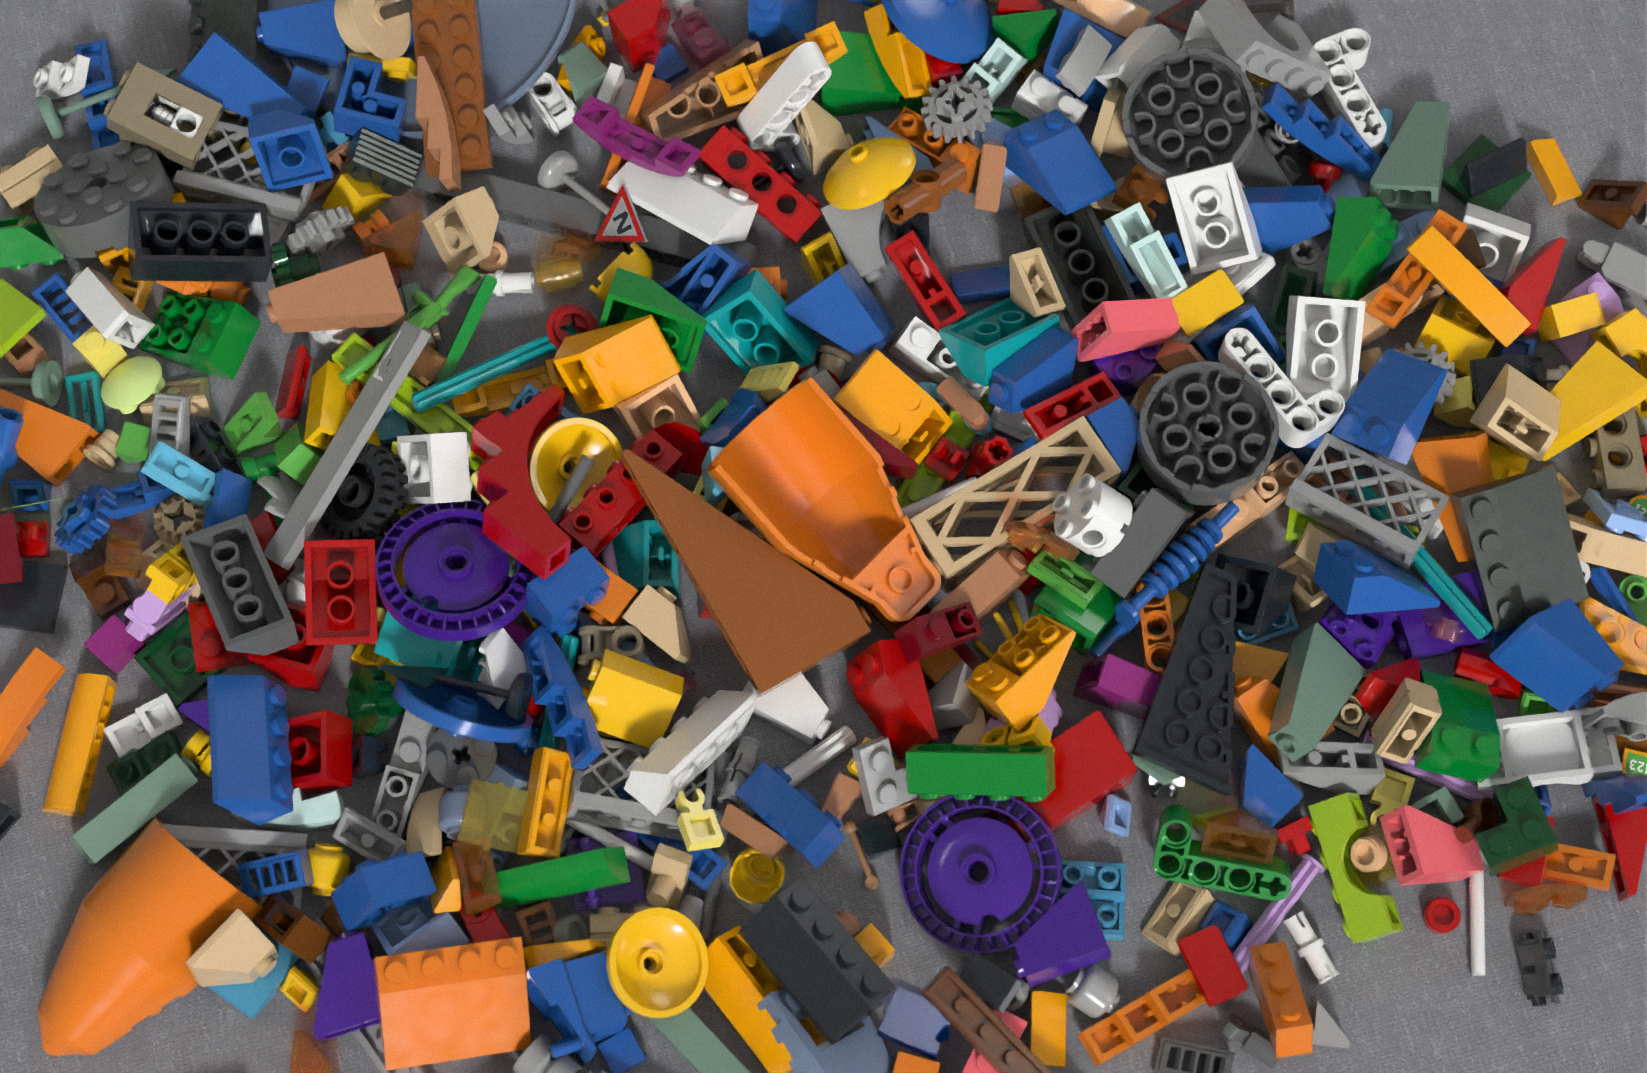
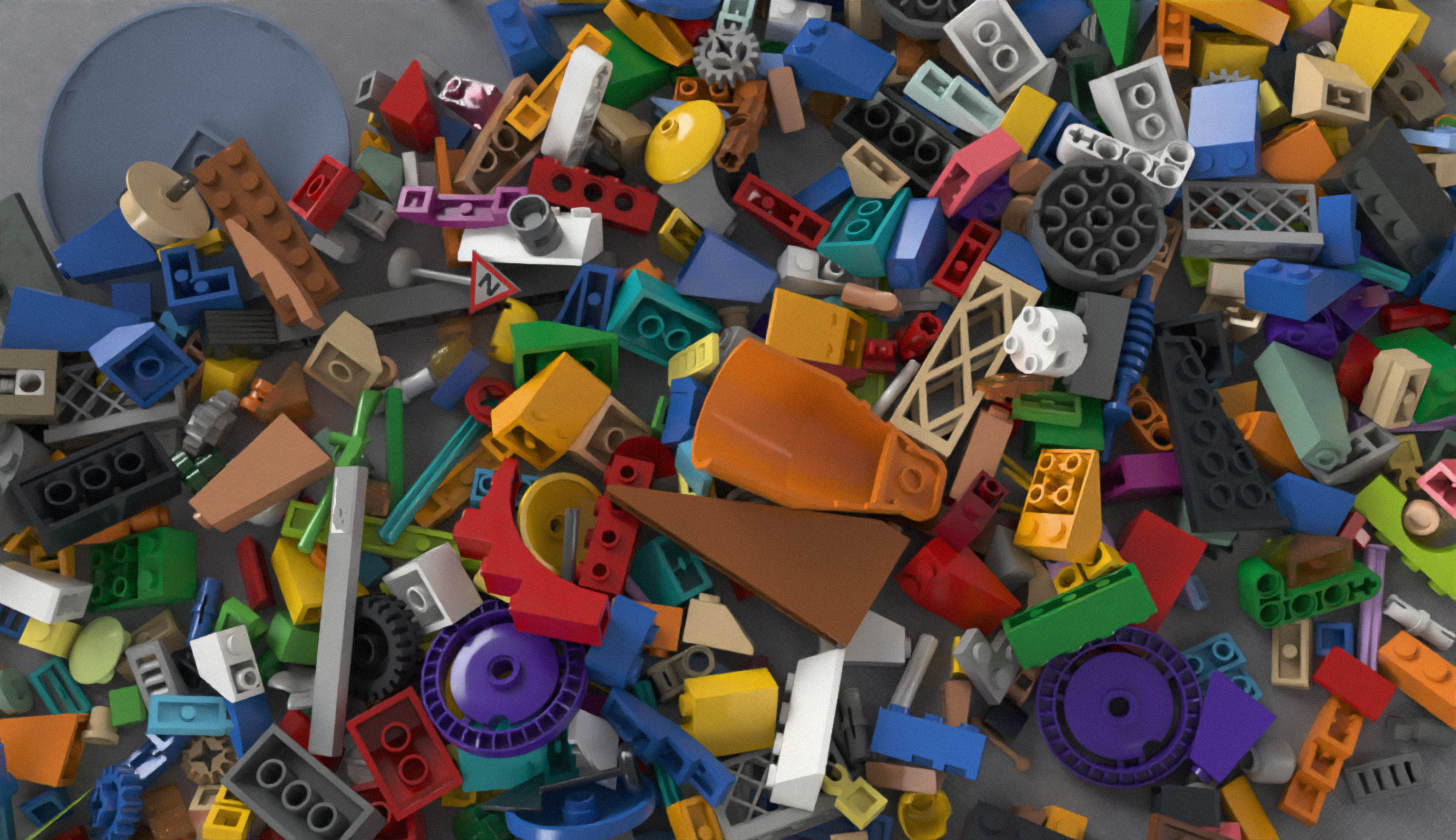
camera: 30 degrees left, 0 degrees up
none -> blue pin [185,578,223,649]
none -> white slope [190,624,265,703]
none -> red slope [287,153,366,234]
none -> blue slope [431,346,490,412]
none -> dark grey wheel [507,194,563,256]
none -> blue slope [1318,194,1361,267]

